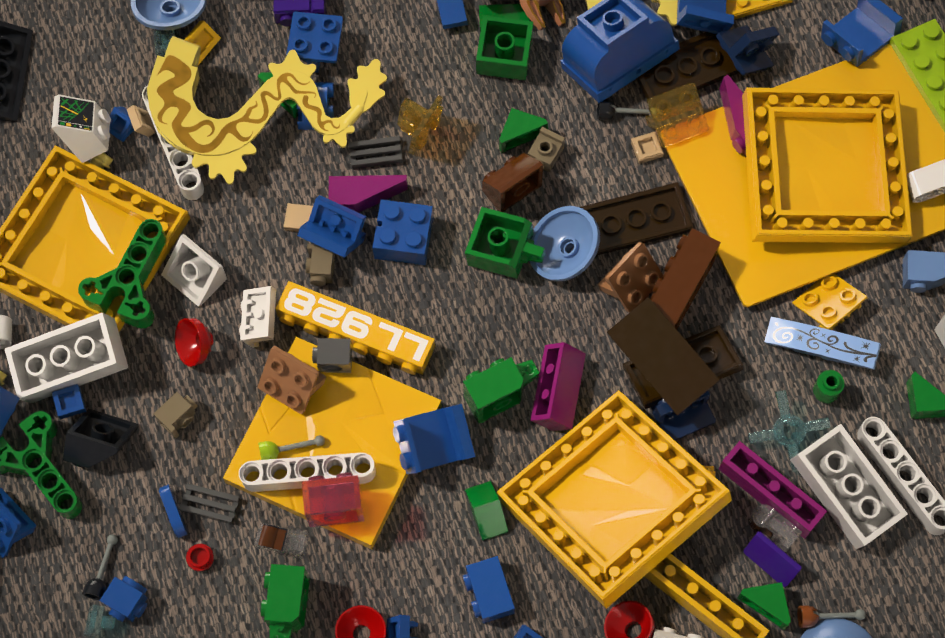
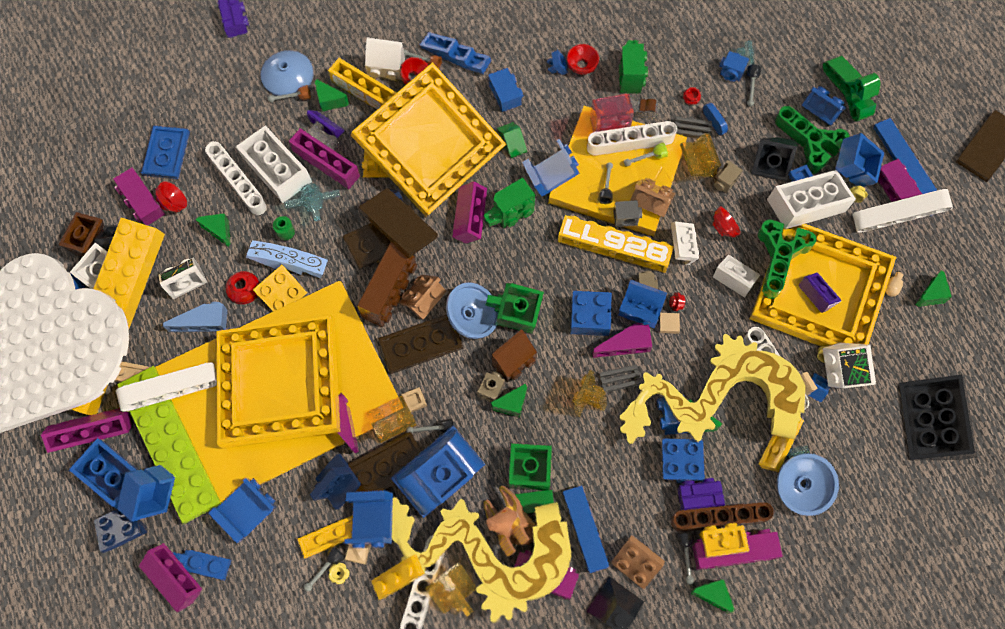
camera: 175 degrees right, 0 degrees up
none -> red piece [225,271,260,305]
none -> black hinge [598,162,613,204]
none -> red plate [669,292,685,311]
none -> clear yellow bracket [680,133,721,177]
none -> dark purple slope [799,272,842,313]

